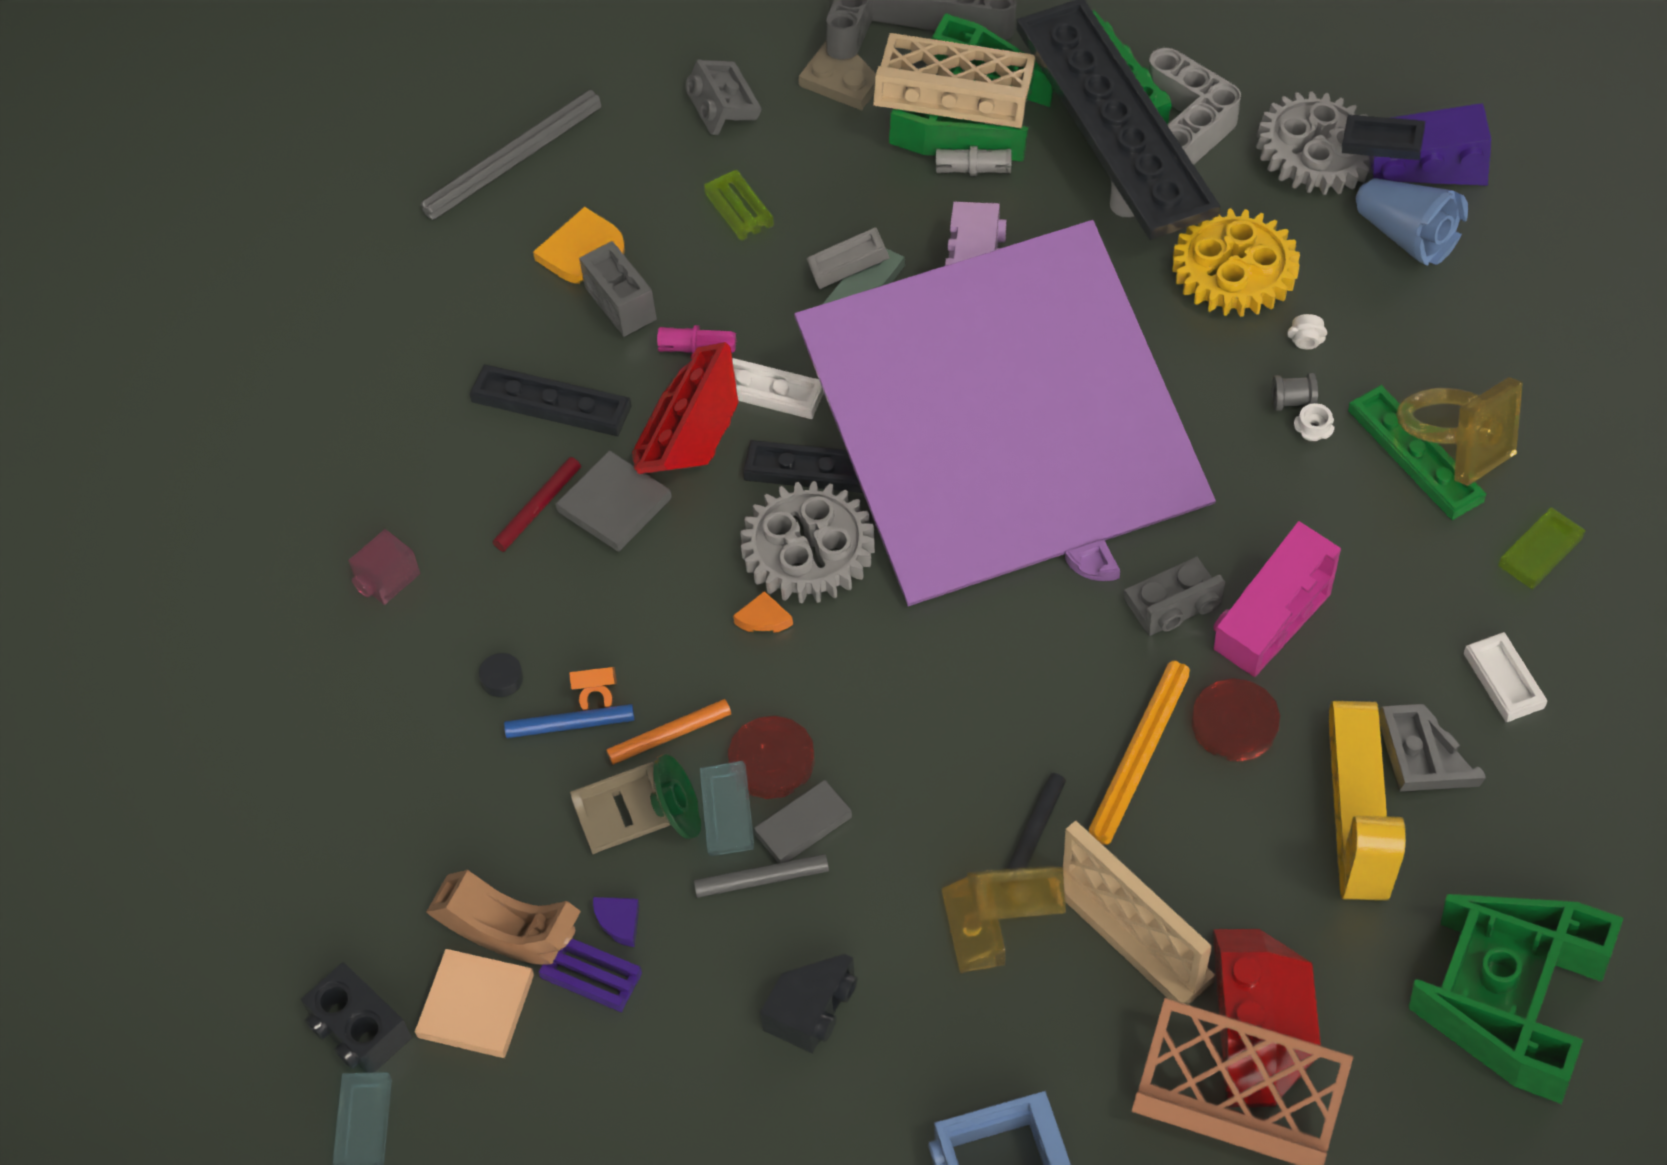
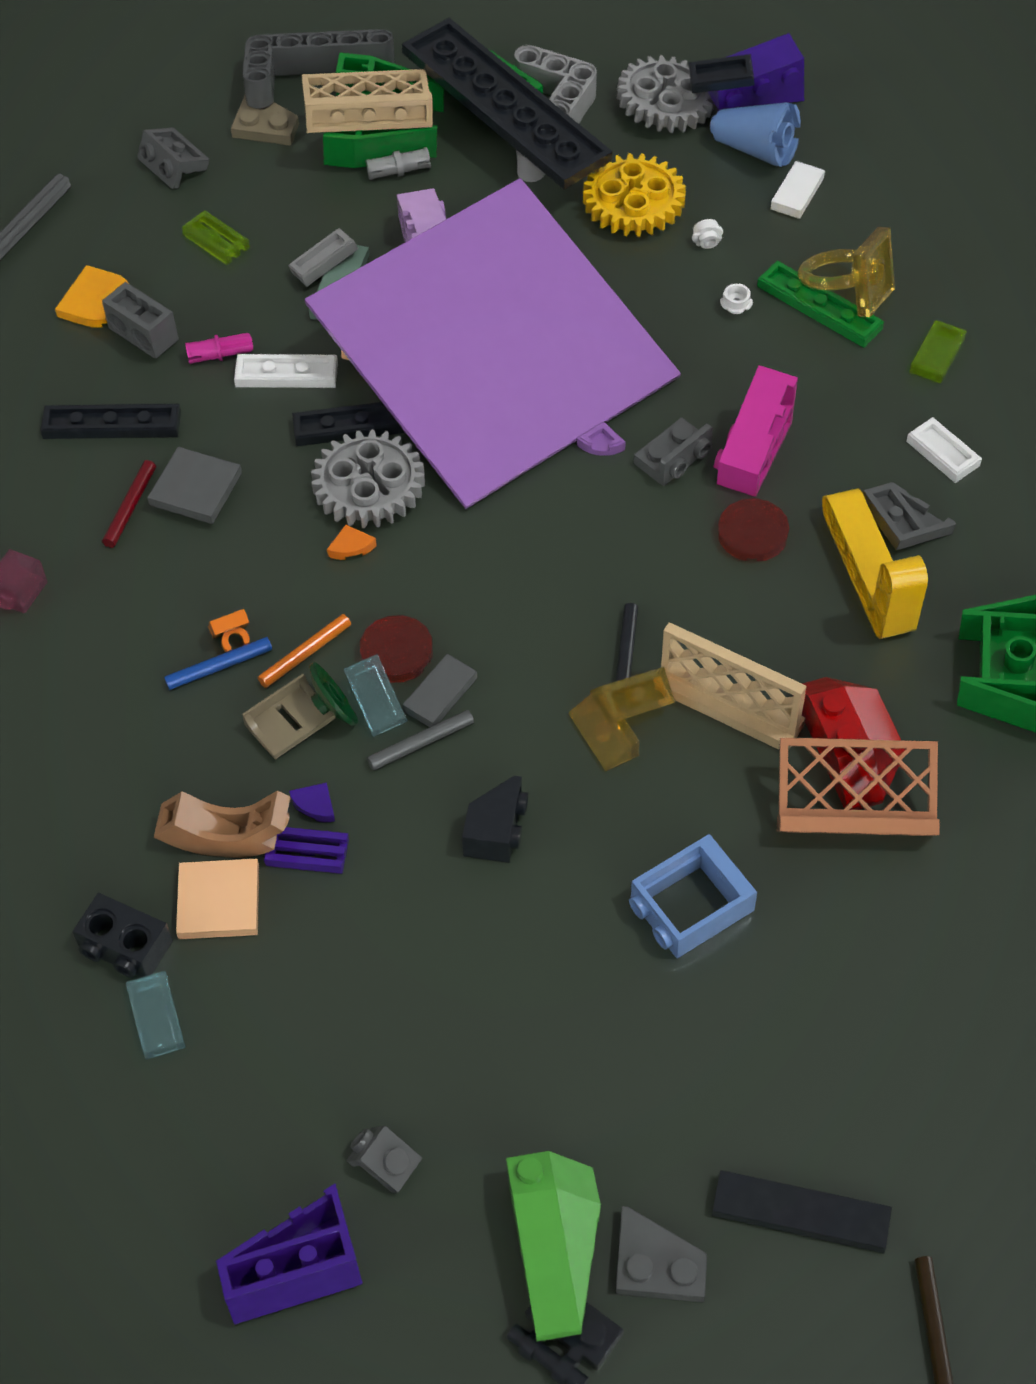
camera: 20 degrees left, 0 degrees up
black tile [479,653,523,697] -> none
red wedge [632,342,738,474] -> none
light orange axle [1089,661,1190,845] -> none
dark grey bush [1272,373,1318,411] -> none
none -> white tile [771,161,825,219]

